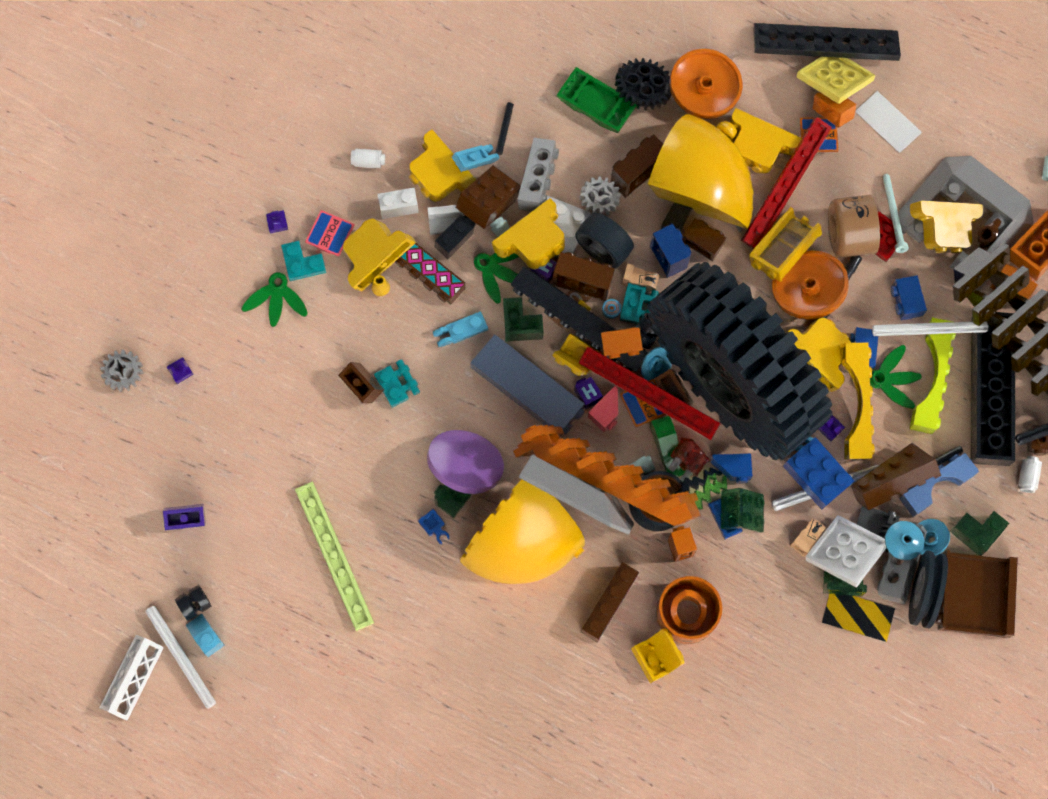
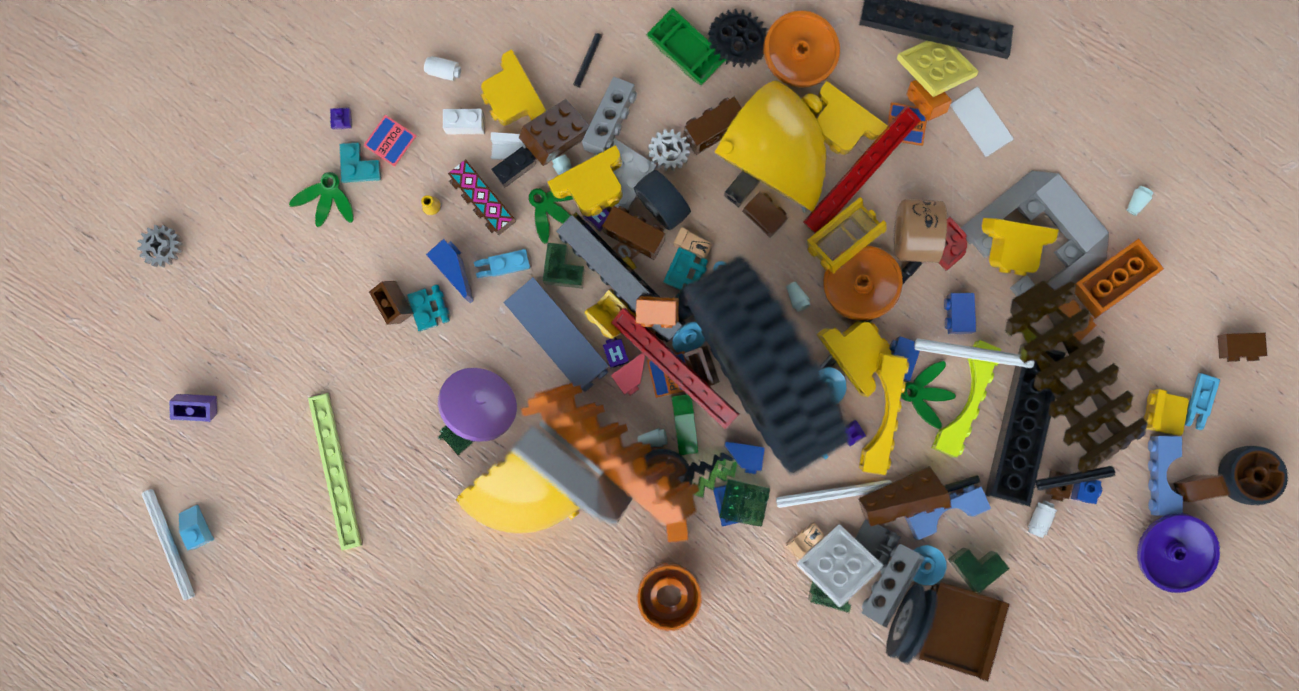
camera: 15 degrees right, 10 degrees up
white fence [99,635,164,720] -> none
dark purple tile [167,357,194,384] -> none
black wheel [174,584,212,621] -> none
yellow brick [343,218,416,292] -> none
blue plate [418,509,450,545] -> none
medium azure hinge [452,144,500,172] -> none
reddish brown brick [581,562,639,643] -> none
medium azure tile [602,299,621,319] -> none
yellow bracket [631,628,684,684] -> none
blue brick [650,224,691,278] -> none
clear red piece [668,438,710,482] -> none
blue brick [783,437,854,510] -> none
sticker [822,589,895,642] -> none
light aqua bar [883,174,909,253] -> none
medium azure dish [885,521,924,560] -> none
reddish brown animal [978,218,1002,249] -> none
none -> blue slope [426,239,473,303]

